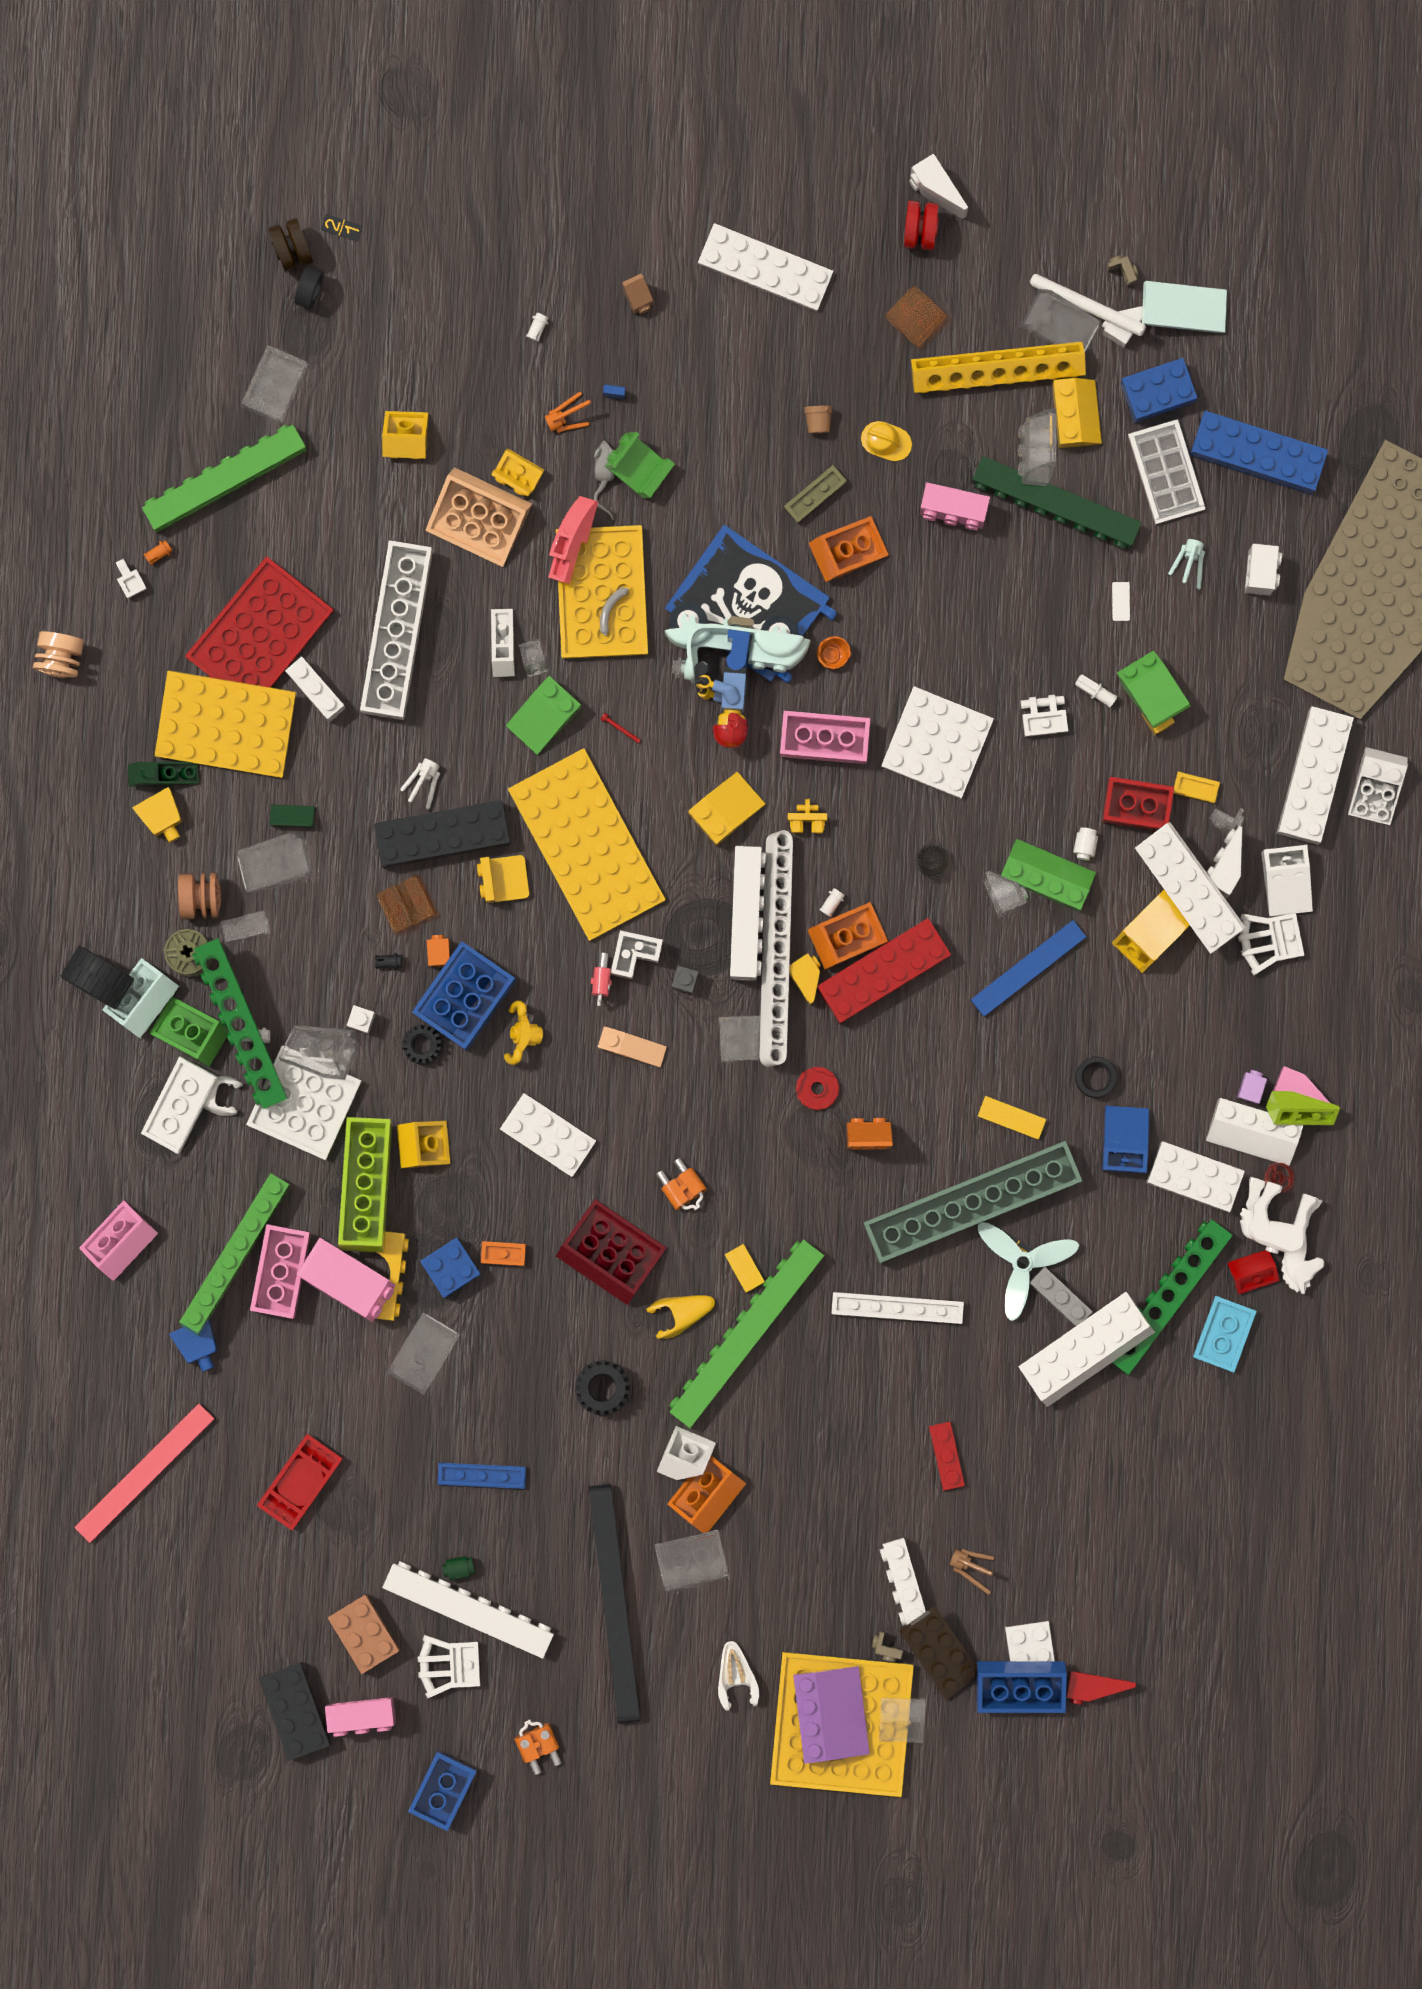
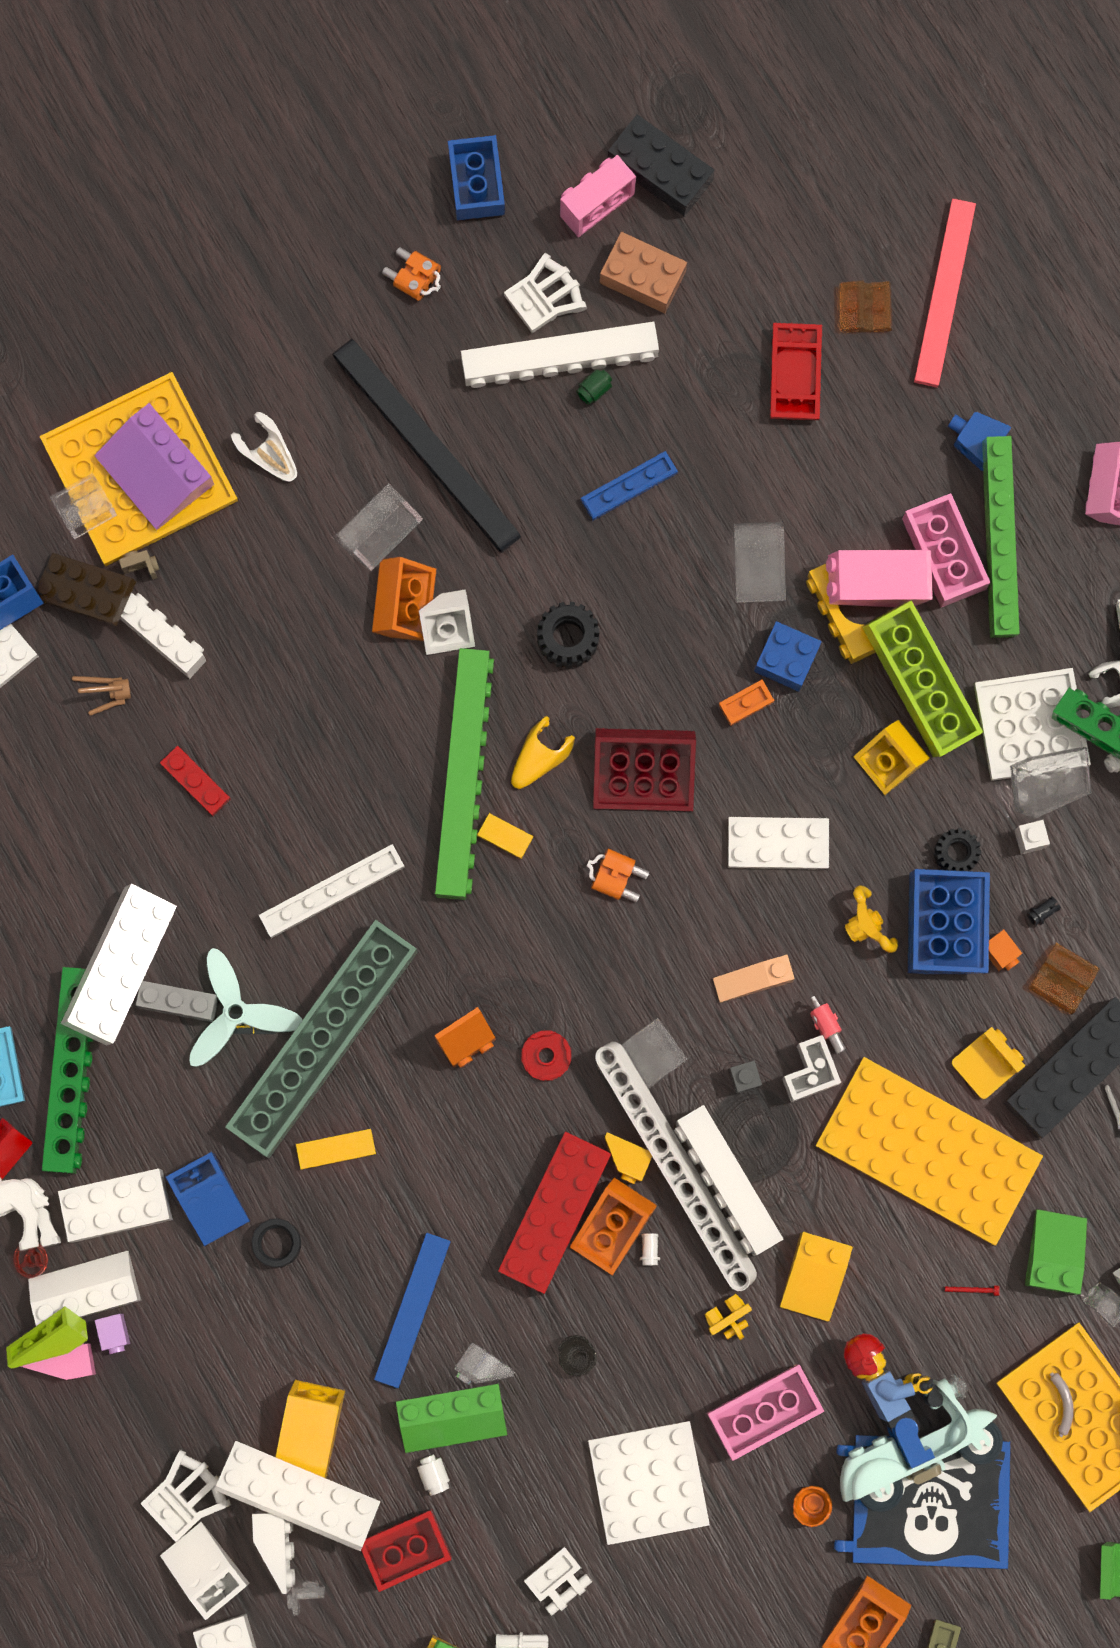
camera: 145 degrees right, 5 degrees down
yellow tile [1173,772,1220,804] -> none
none -> clear orange slope [840,280,892,332]

